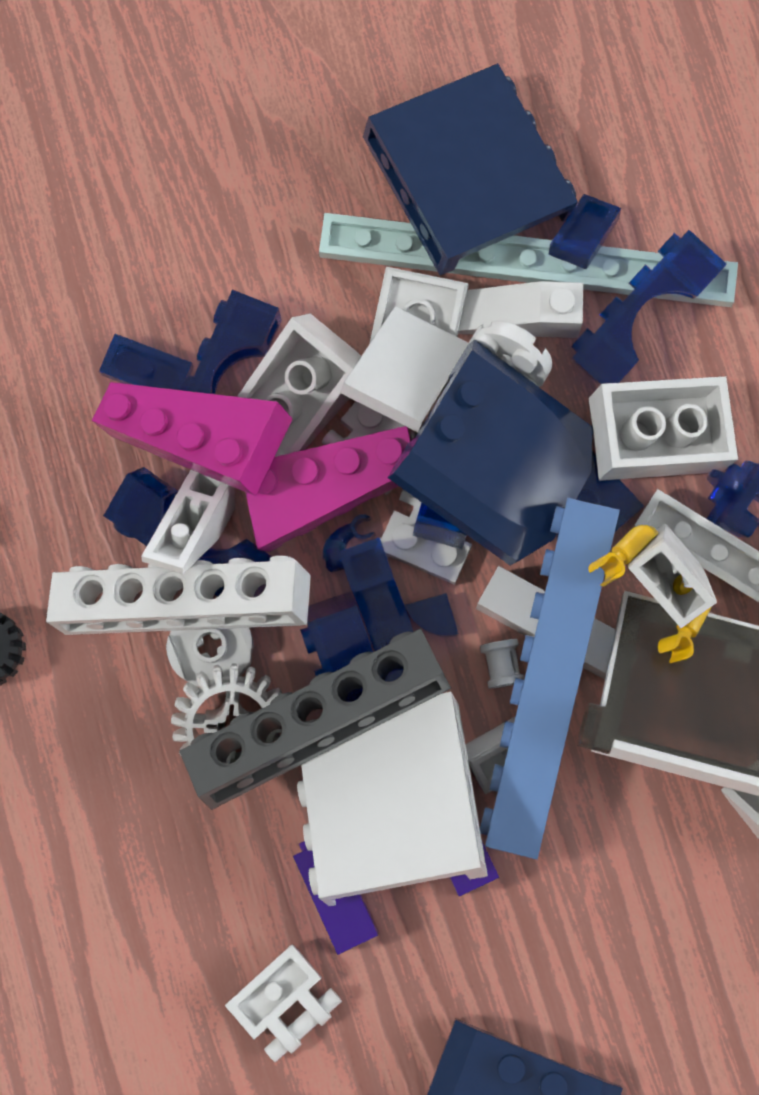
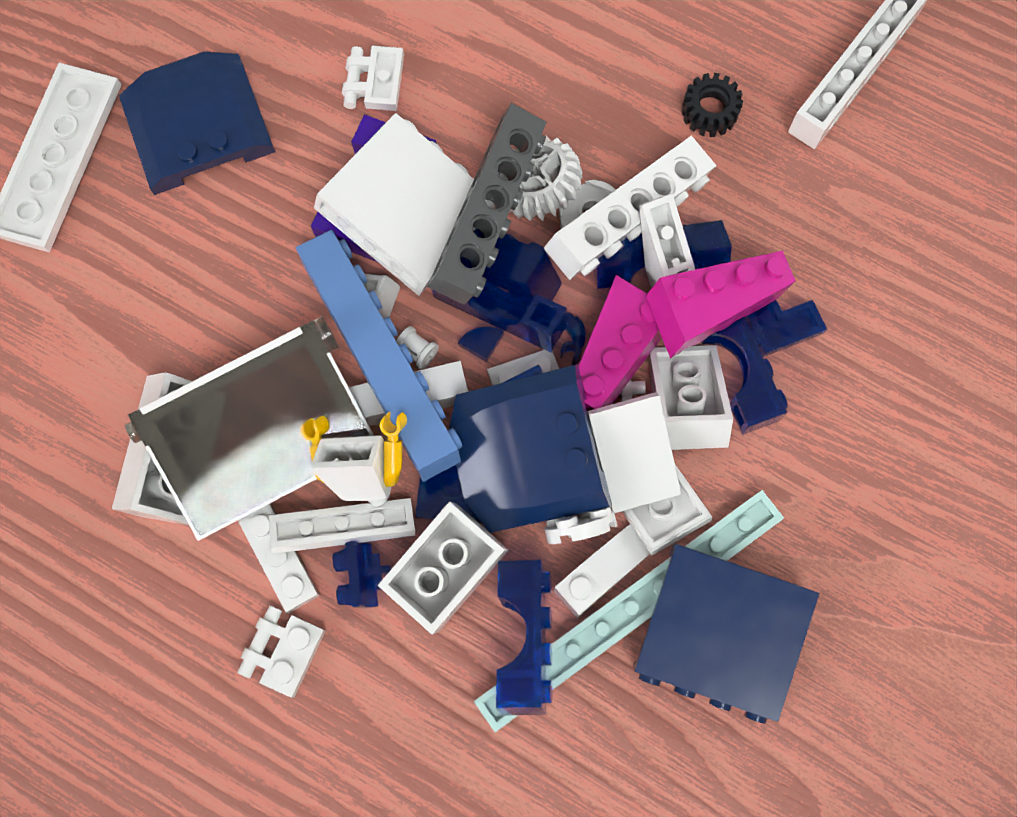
camera: 135 degrees right, 5 degrees down
clear blue tile [548,194,621,270] -> none

